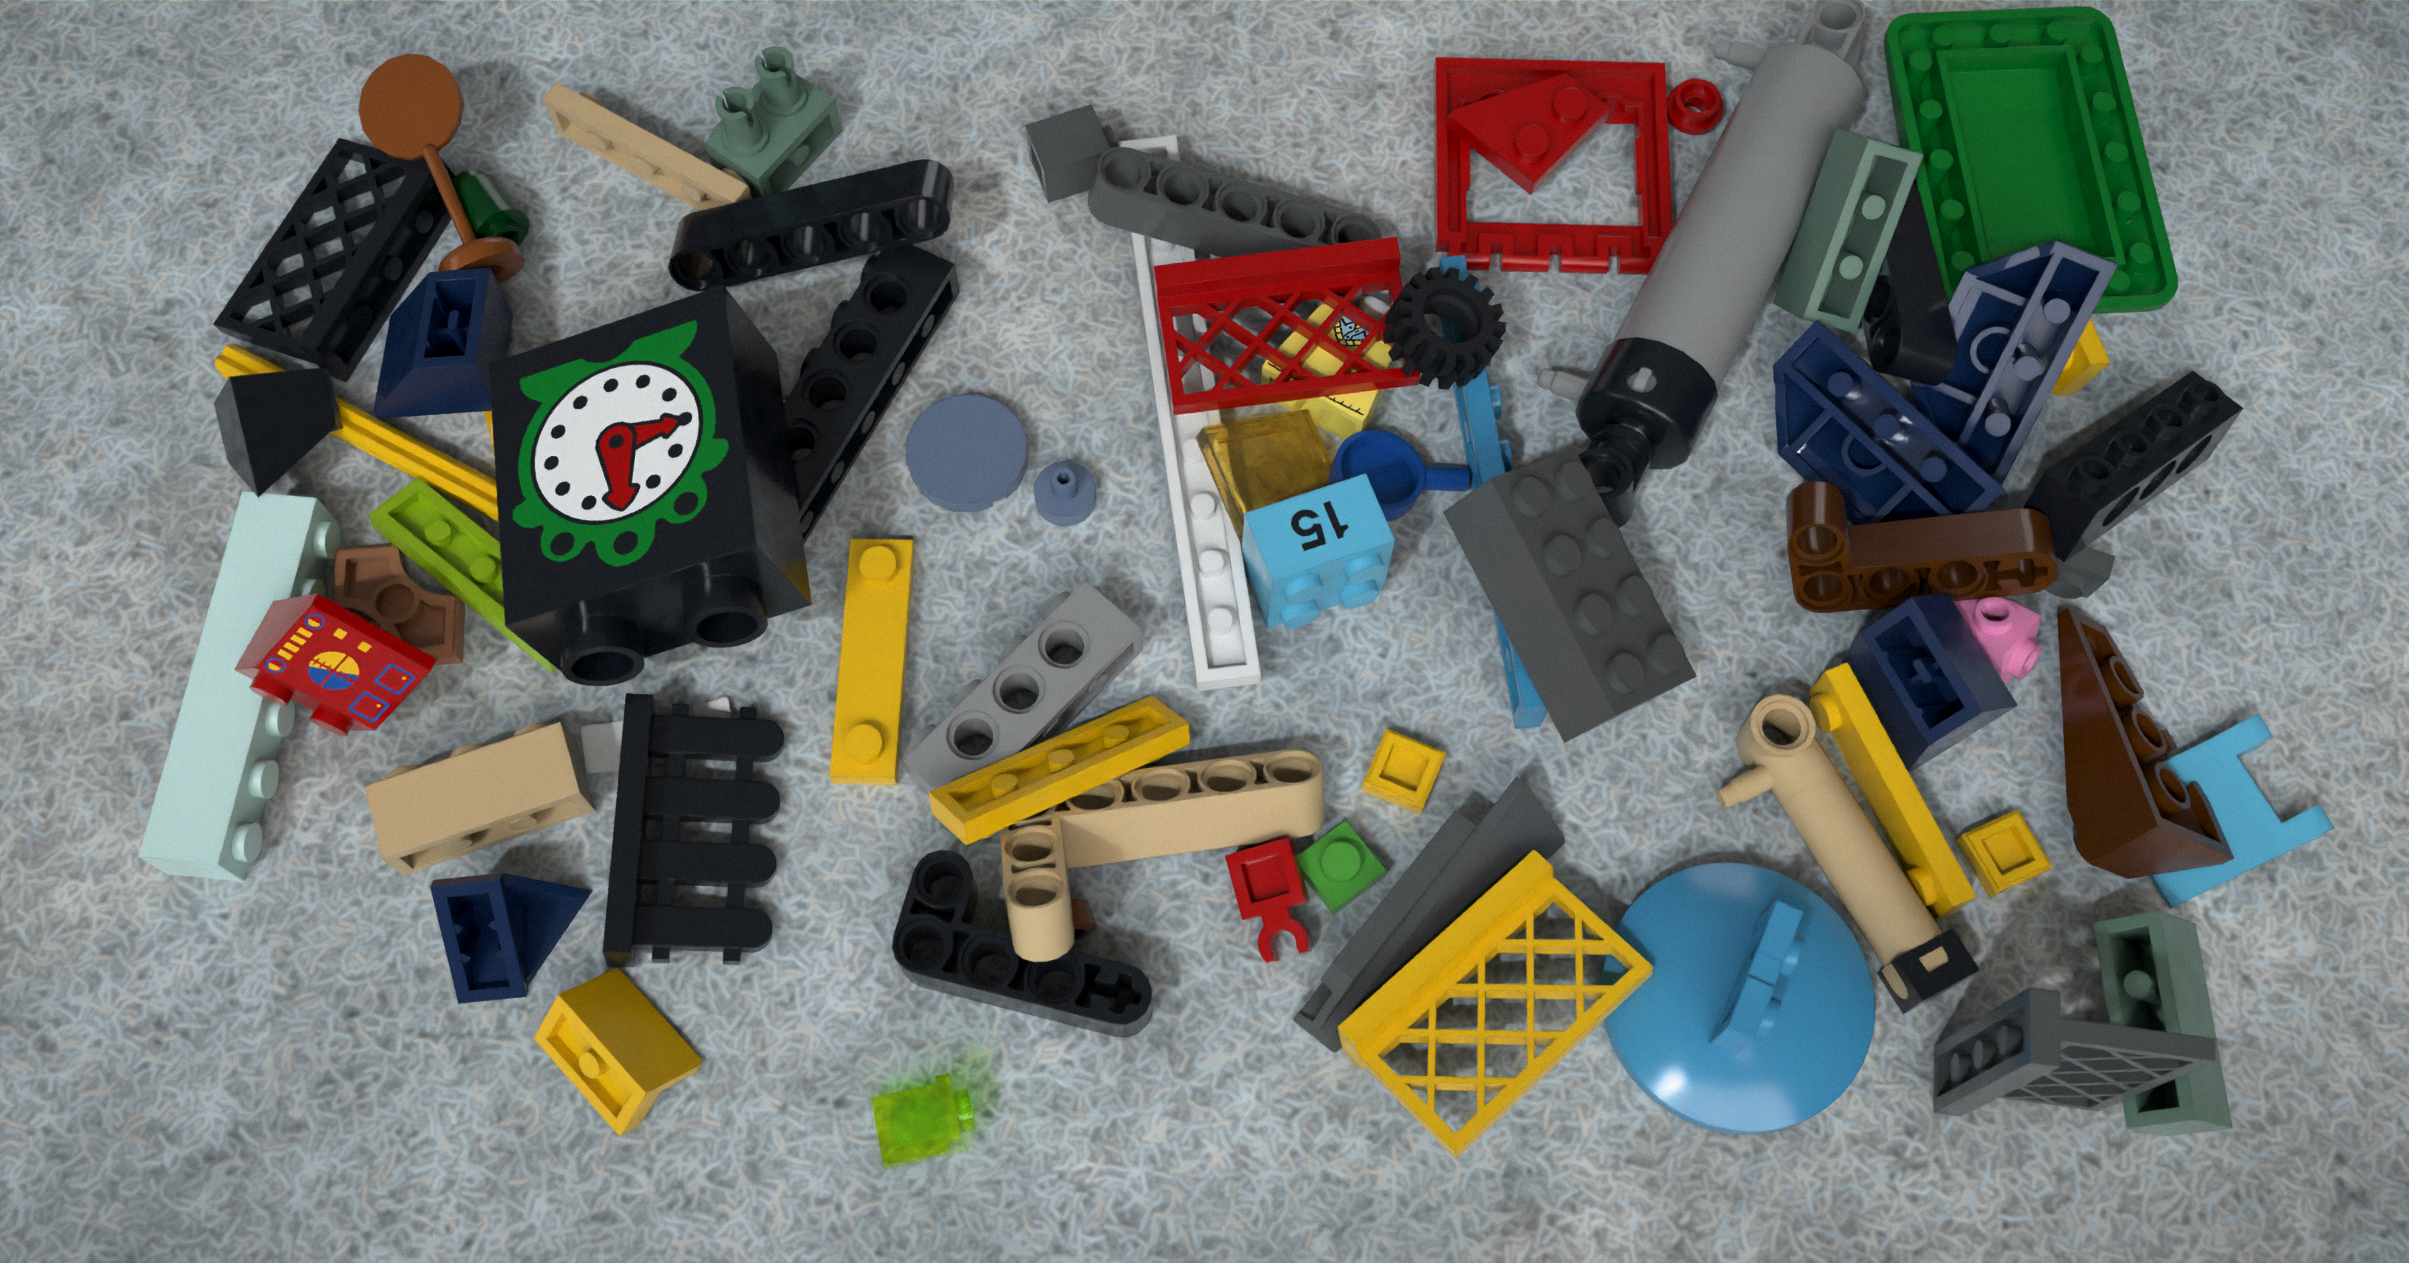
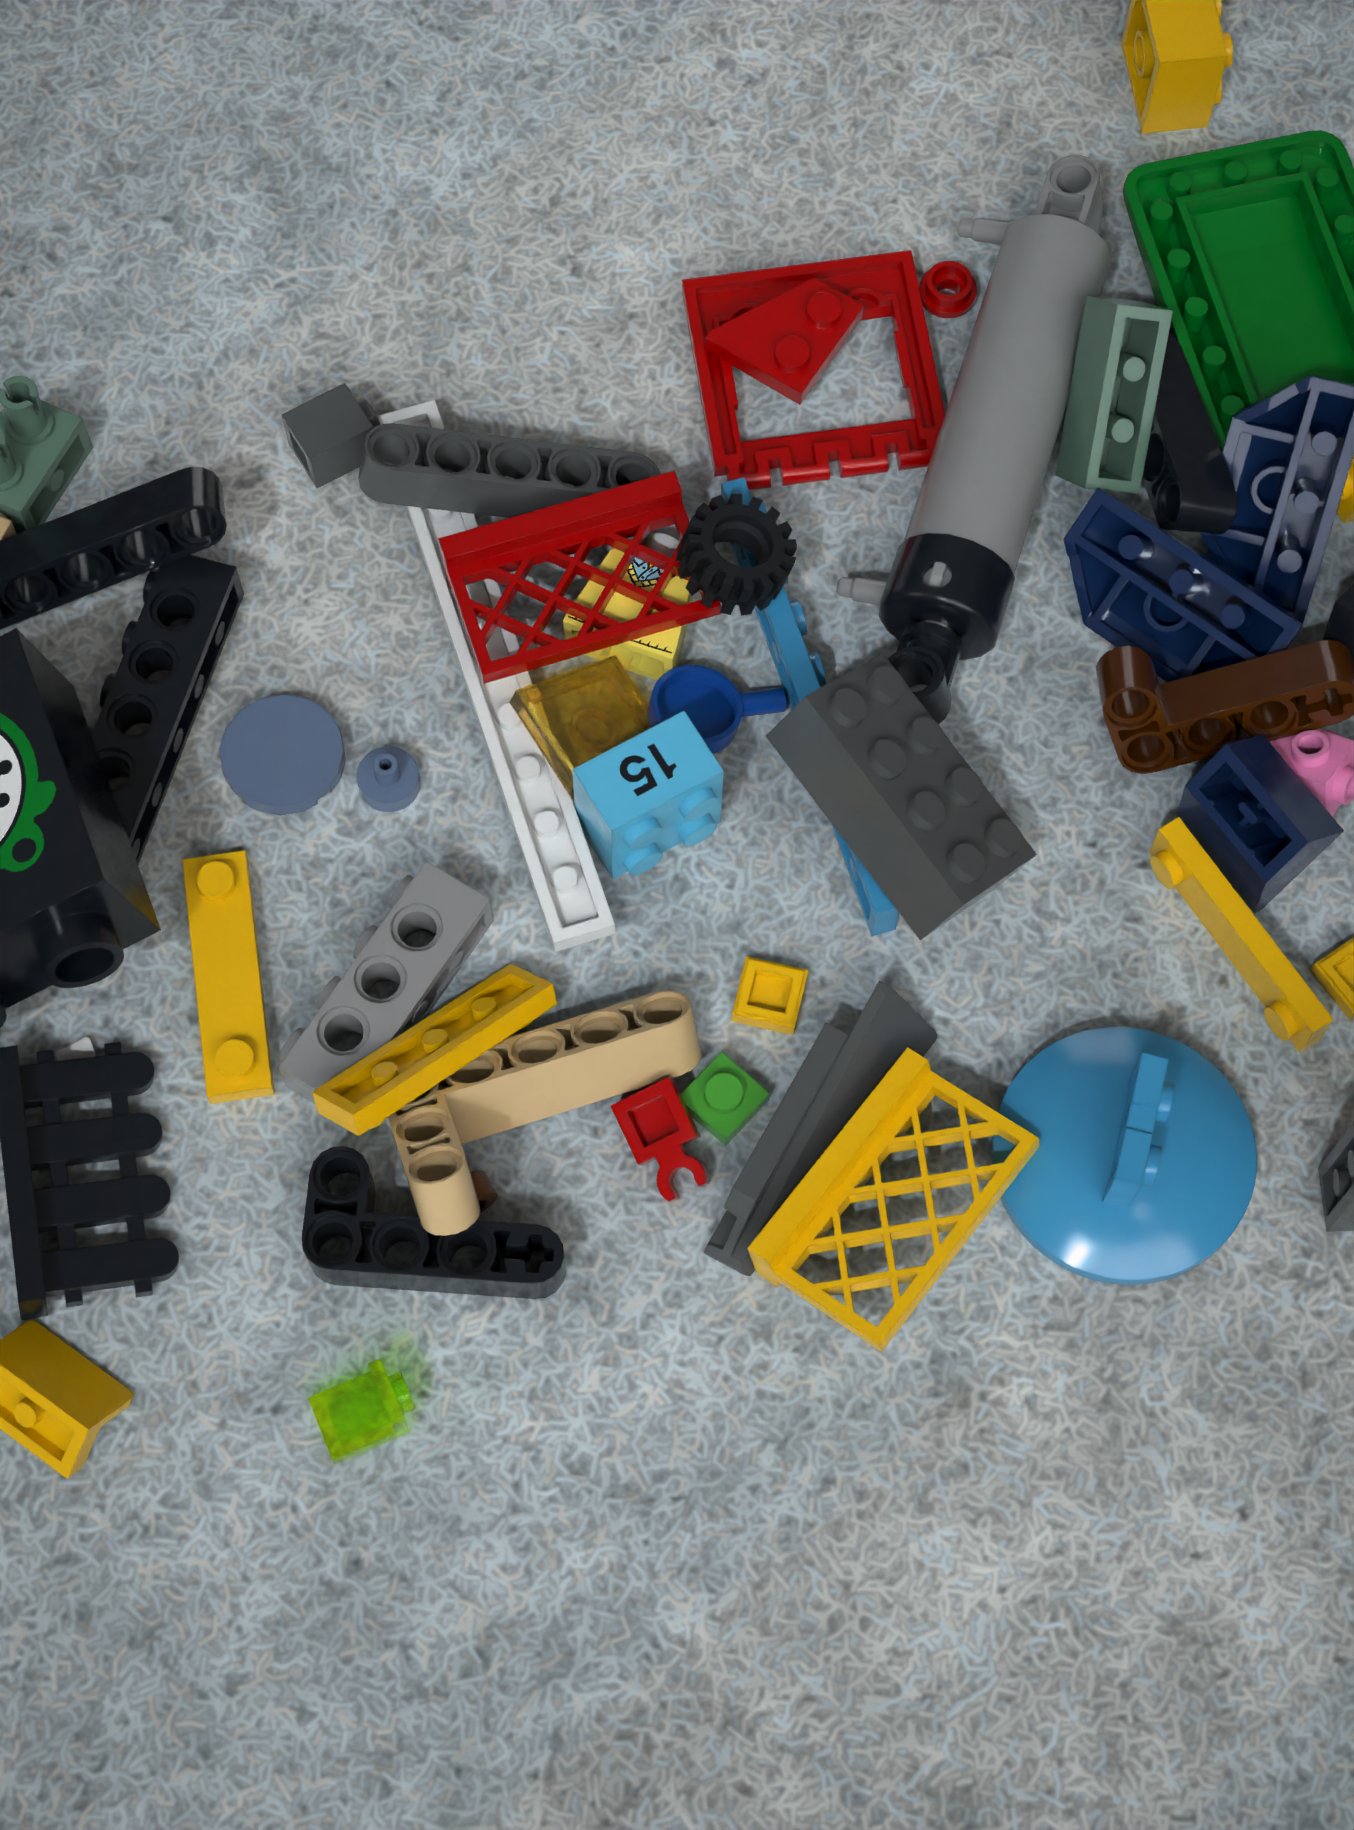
camera: 10 degrees left, 0 degrees up
tan piece [1716,694,1980,1014] -> none

